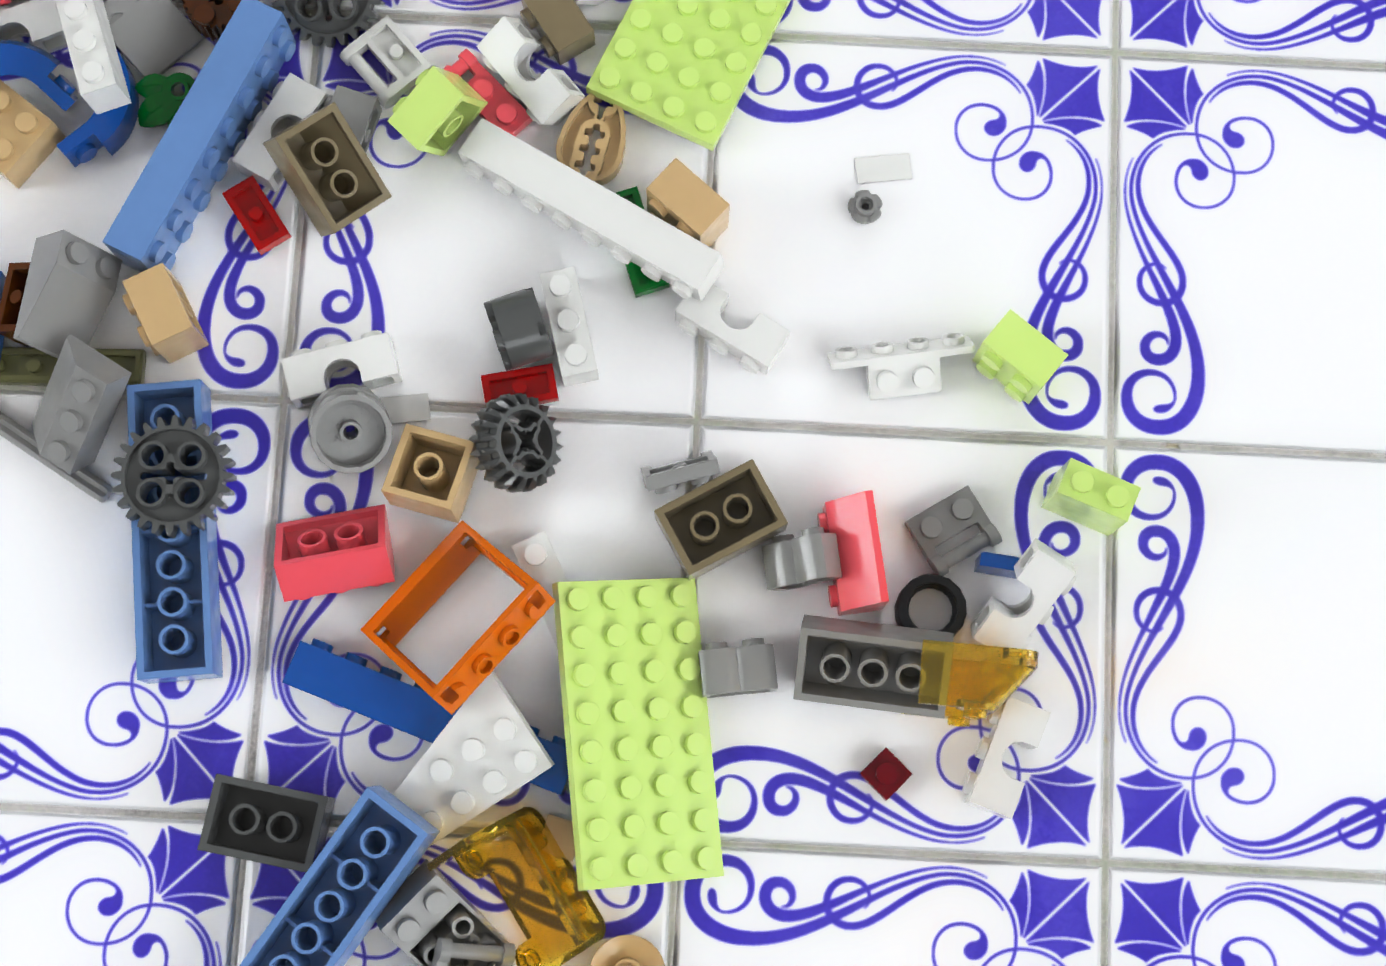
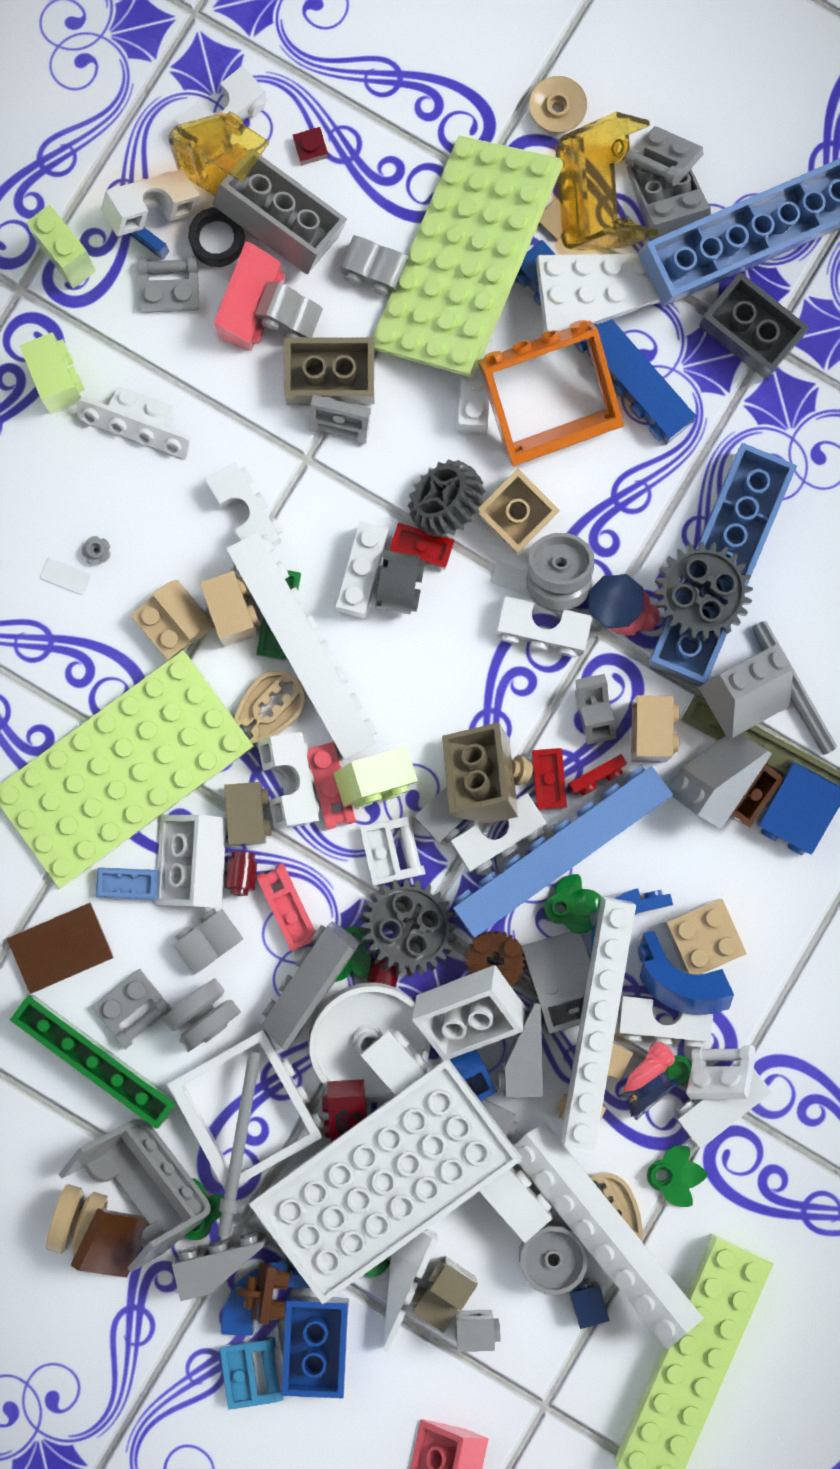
camera: 150 degrees left, 5 degrees up
coral slope [274,504,395,602] -> none
none -> tan brick [131,579,215,661]
none -> tan plate [512,755,533,786]
none -> red plate [567,753,627,797]
none -> light grey brick [575,673,616,745]
none -> dark blue piece [587,574,660,636]

